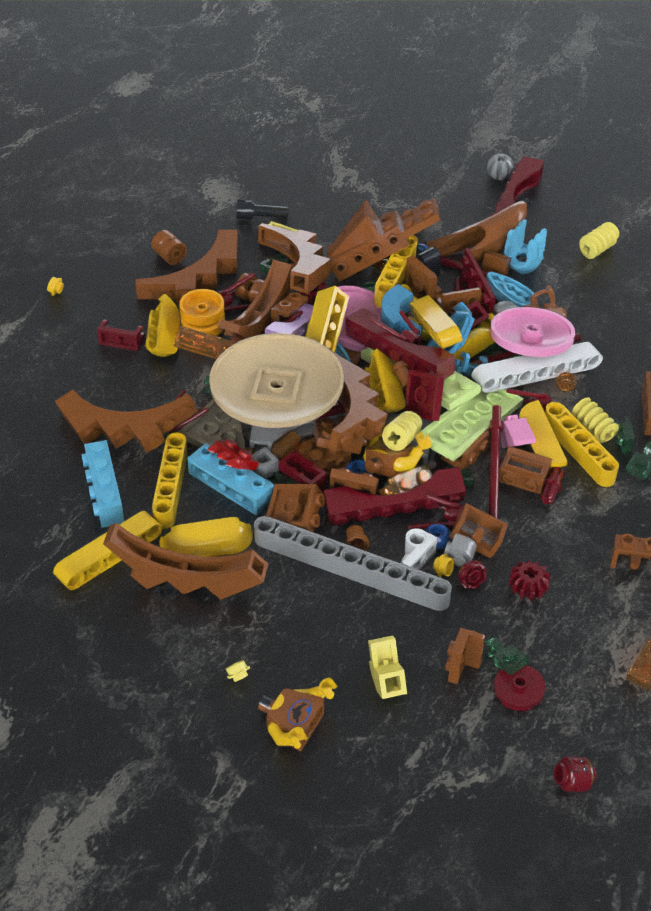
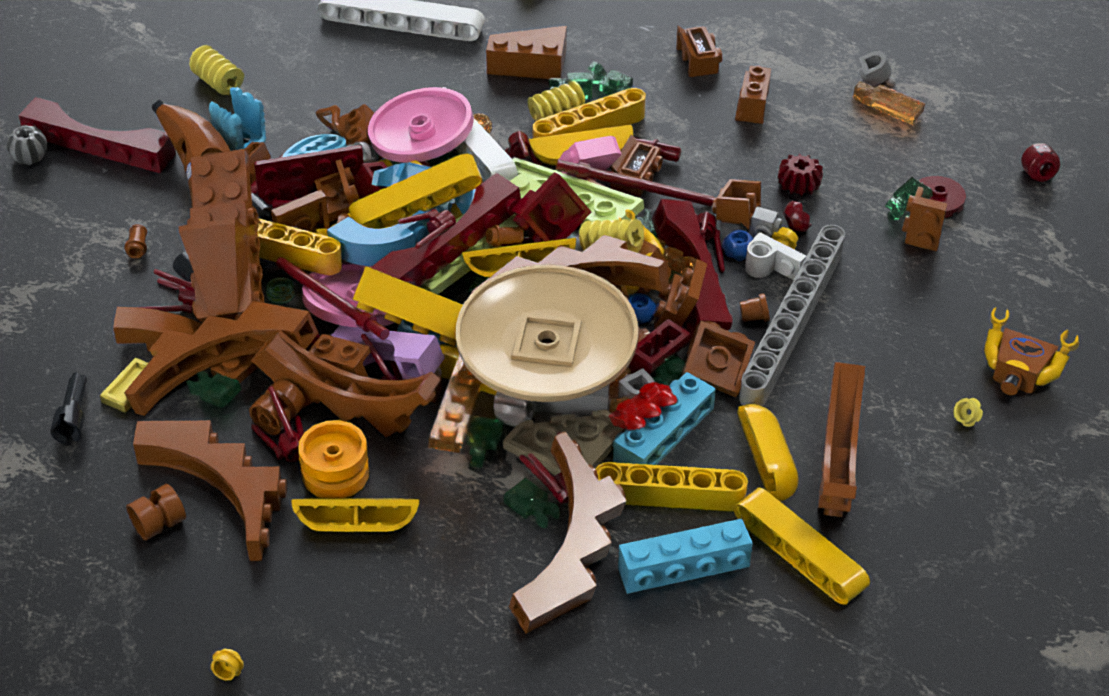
camera: 90 degrees left, 0 degrees up
dark red hinge [97,320,145,351] -> none
light yellow brick [368,635,407,699] -> none
none -> dark orange slope [113,307,202,351]
none -> dark red bar [276,257,390,340]

